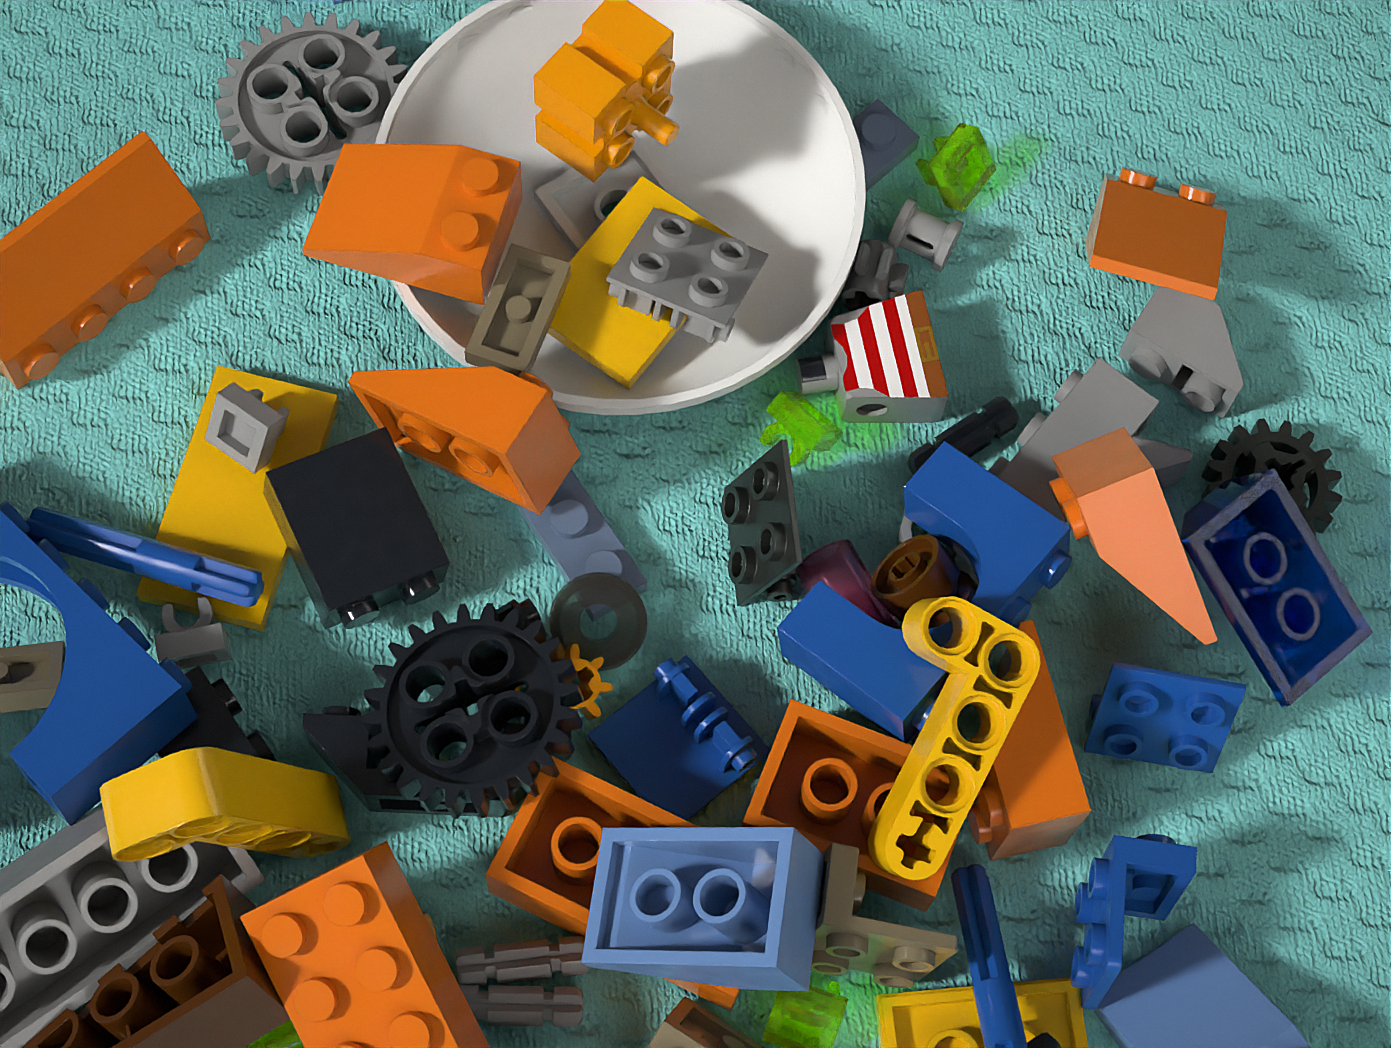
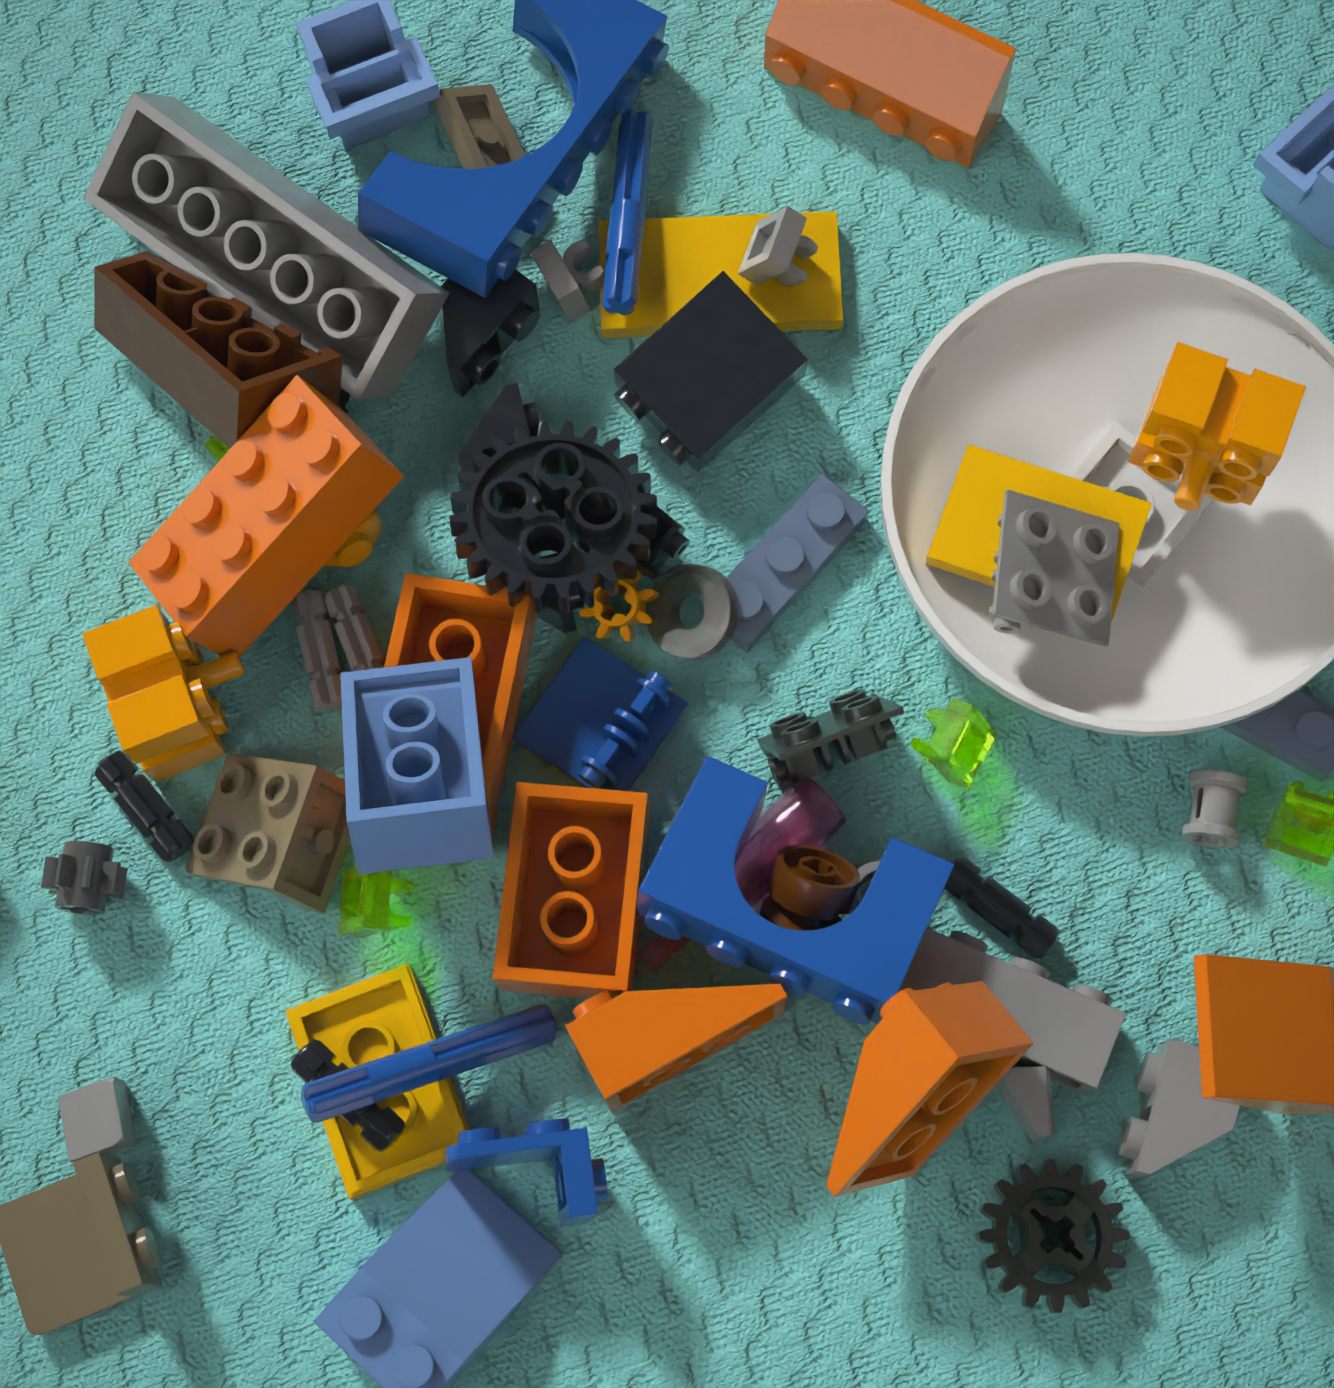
camera: 85 degrees right, 5 degrees up
yellow beam [99,747,351,862] -> none
light grey gear [215,12,408,195] -> none
orange slope [302,143,523,306] -> none
orange slope [348,366,581,515] -> none
dark tan plate [464,243,571,377] -> none
torso [795,290,949,423] -> none
dark tan bracket [811,842,958,988] -> none
dark grey gear [841,239,909,311] -> none
yellow beam [867,596,1041,880] -> none
blue hinge [1084,662,1246,773] -> none
clear blue slope [1180,468,1373,707] -> none

